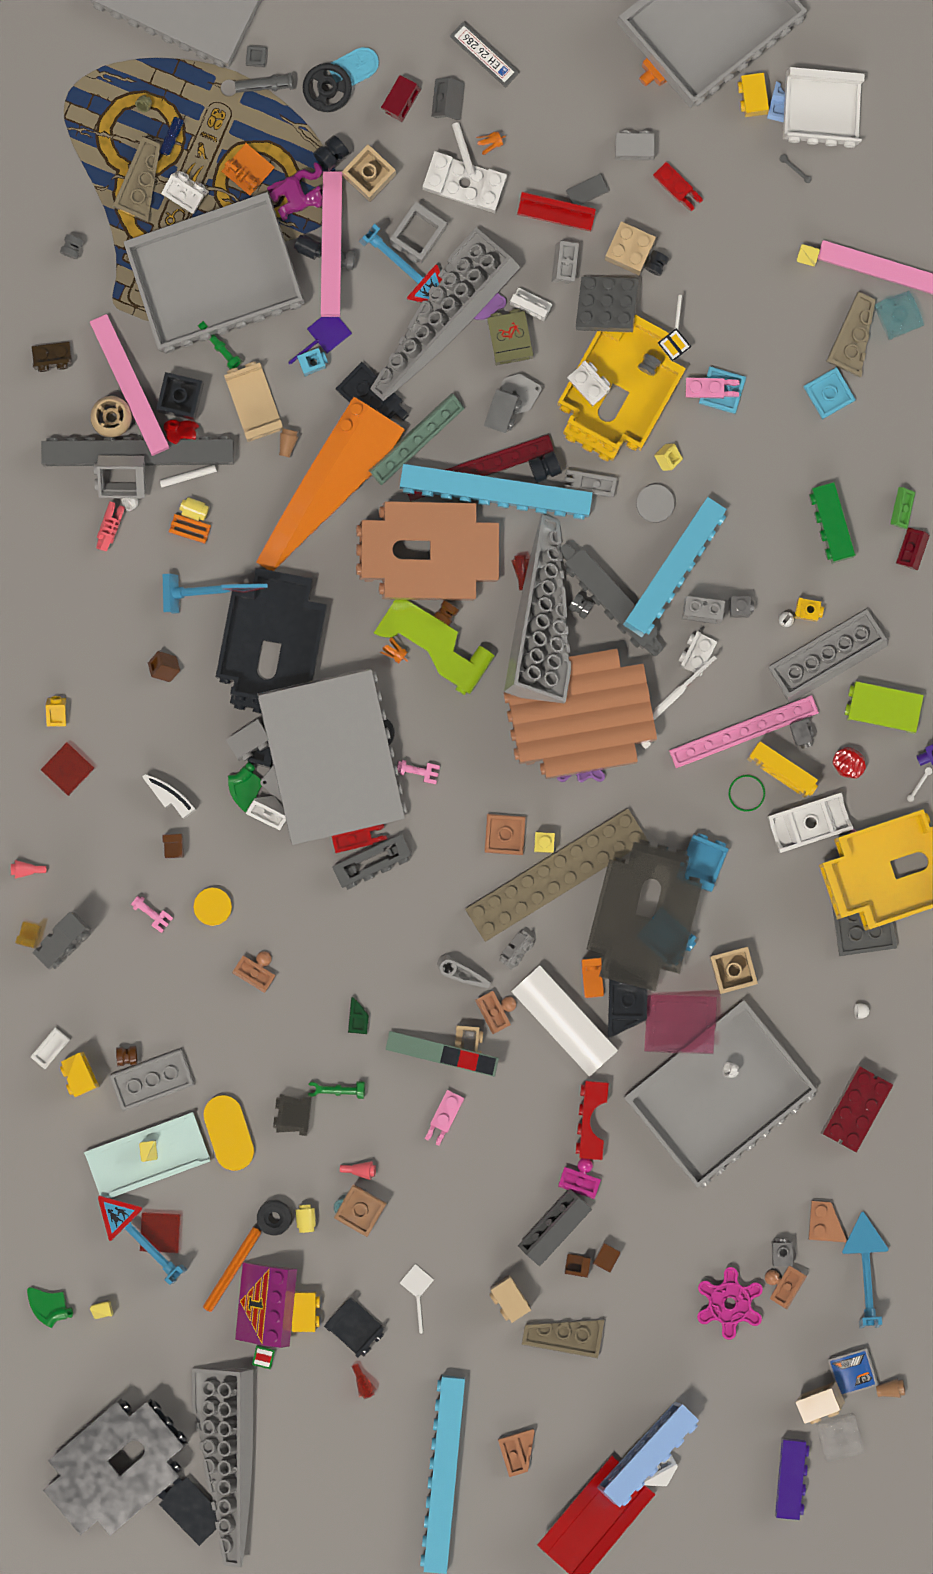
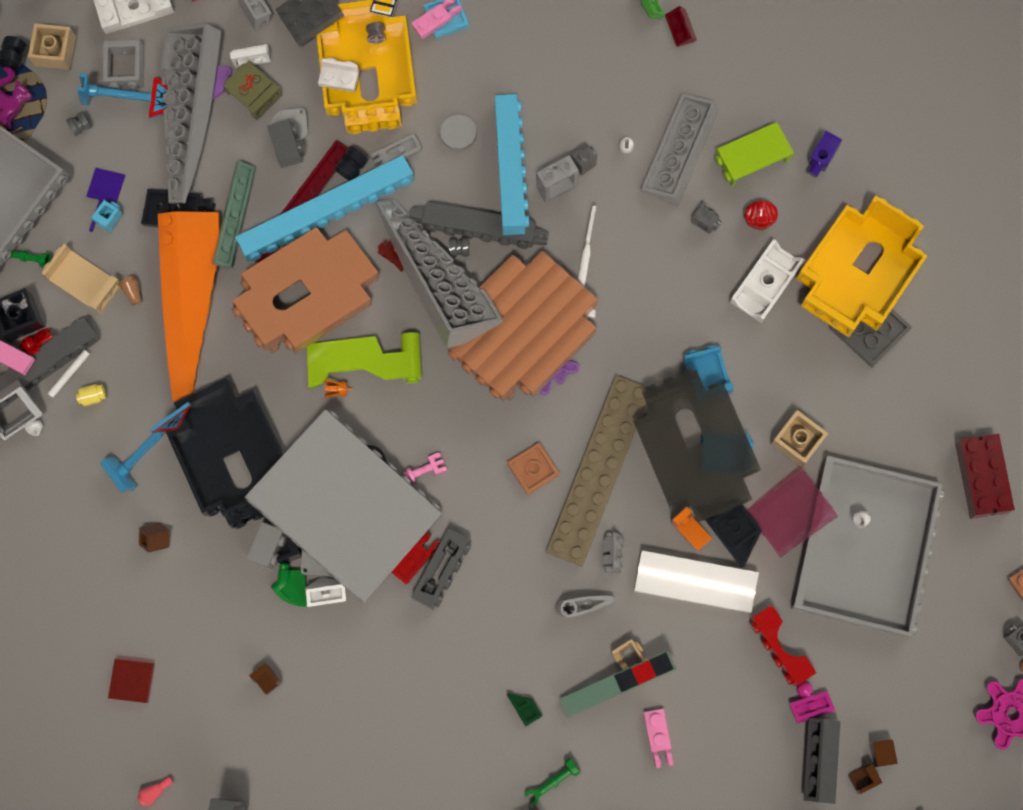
camera: 35 degrees left, 10 degrees down
yellow bracket [46,696,66,727] -> none
coral hinge [96,501,125,551] -> none
bright pink hinge [131,896,173,933] -> none
white slope [142,774,196,819] -> none
orange tile [169,514,211,544] -> none
yellow tile [193,888,232,926] -> none
nougat plate [232,951,276,993] -> none
black brick [294,235,322,260] -> none
bright pink tile [321,172,342,317] -> none
reddish brown wheel [433,600,459,626] -> none
nougat plate [475,991,517,1034] -> none
light yellow brick [534,832,555,853] -> none
light yellow slope [654,444,683,471] -> none
bright pink tile [669,695,819,768] -> none
white bracket [679,631,717,677] -> none
green piece [728,775,765,812] -> none
yellow door [747,741,818,798] -> none
yellow brick [794,598,824,622] -> none
green brick [809,482,856,564] -> none
white hinge [854,1003,870,1019] -> none
white hinge [907,767,932,802] -> none

